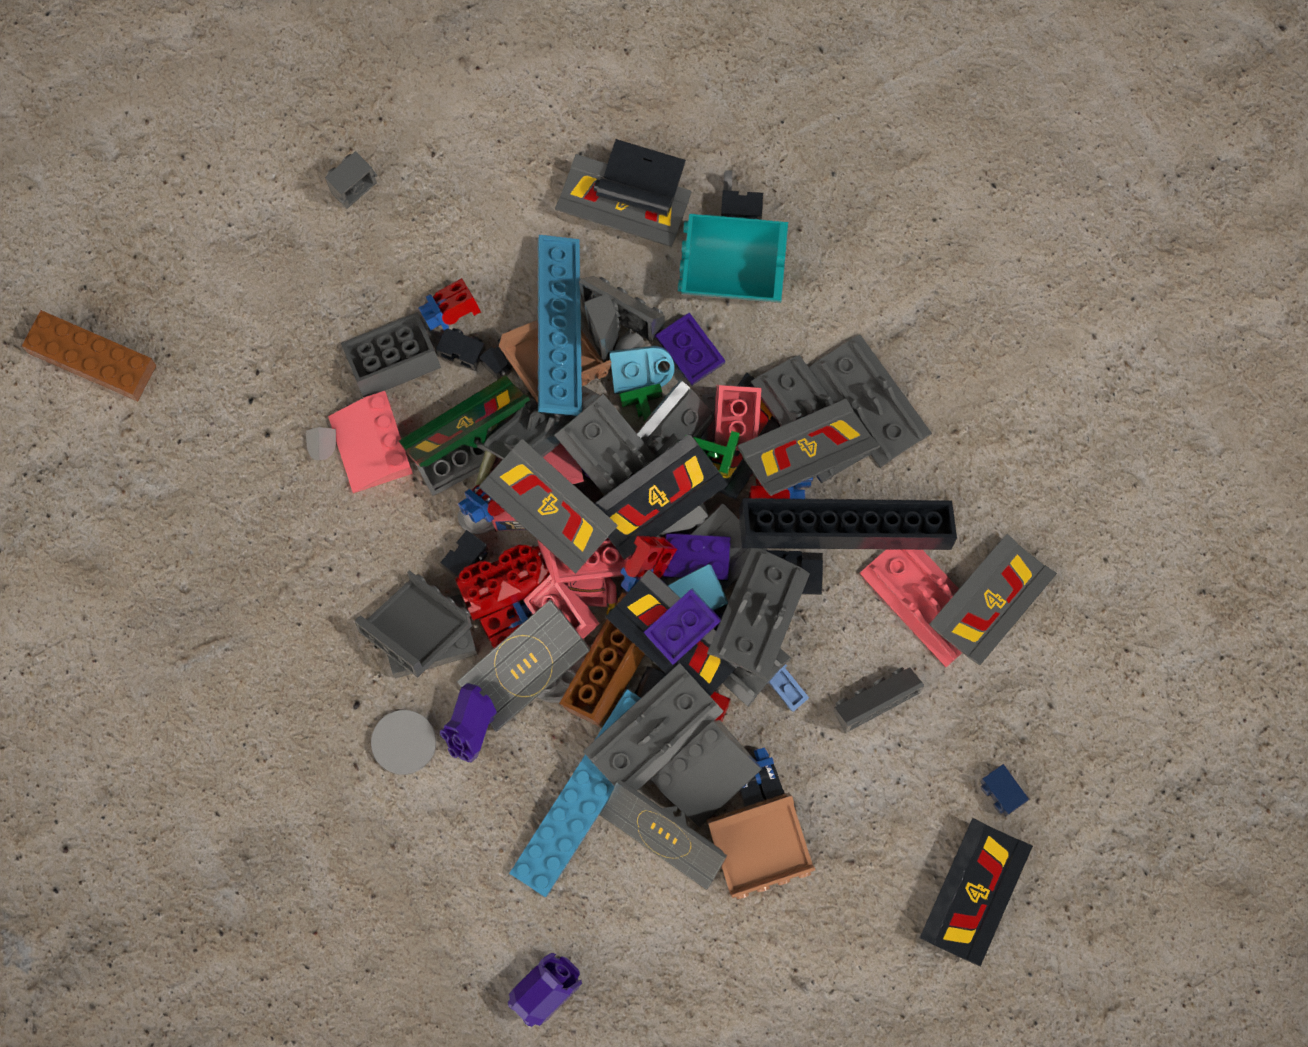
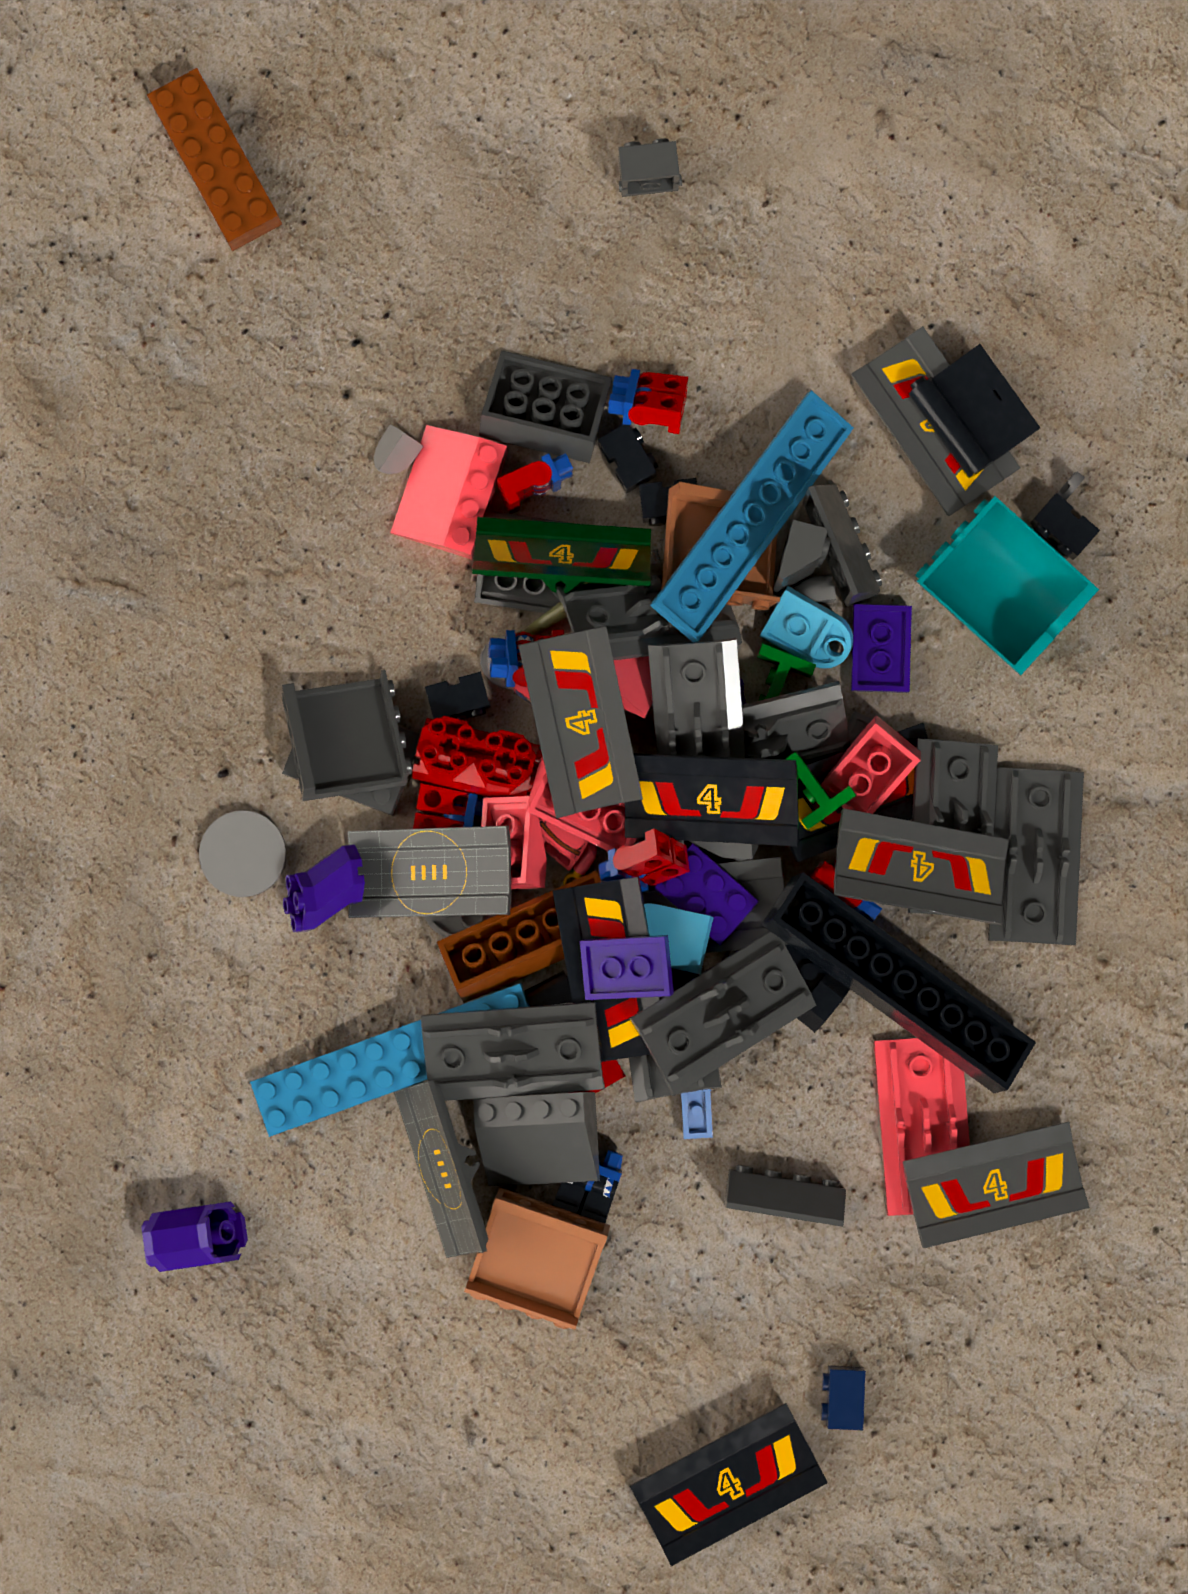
camera: 40 degrees right, 10 degrees up
none -> red hips [497,453,573,514]

